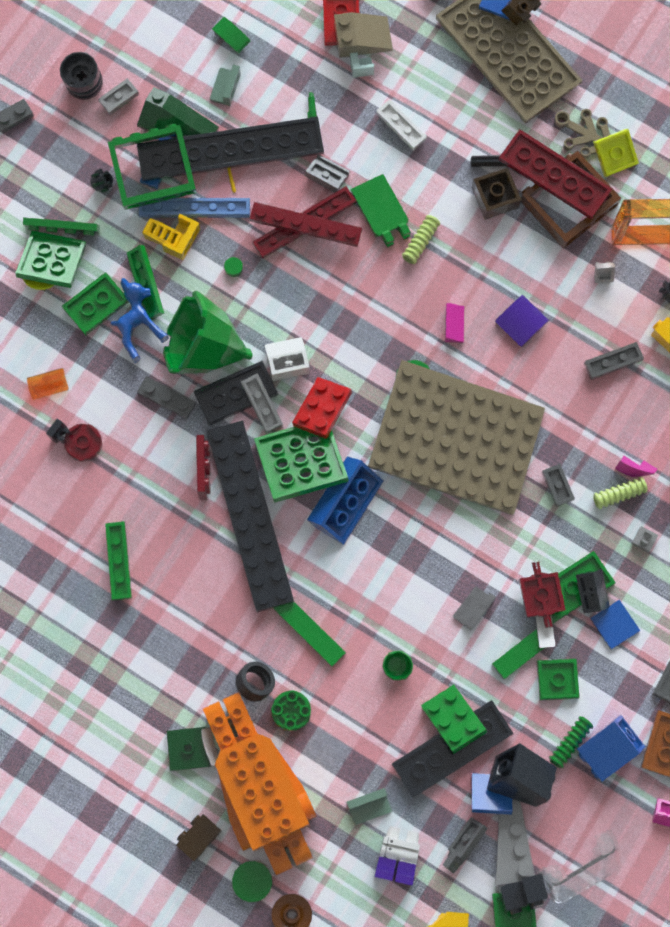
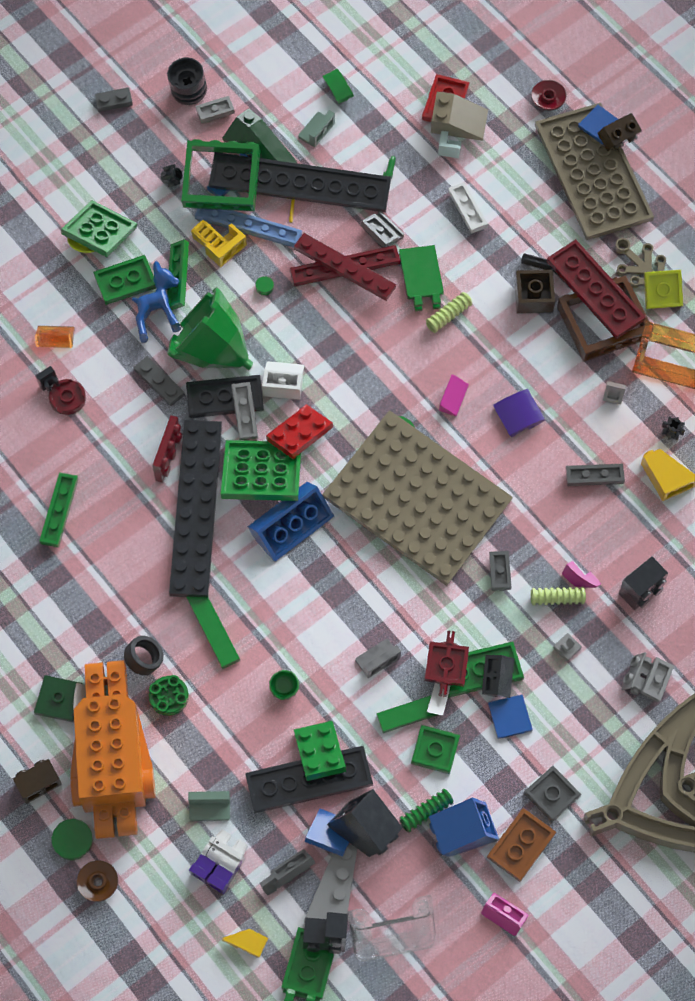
camera: 20 degrees right, 10 degrees down
green plate [23,217,100,236] -> none

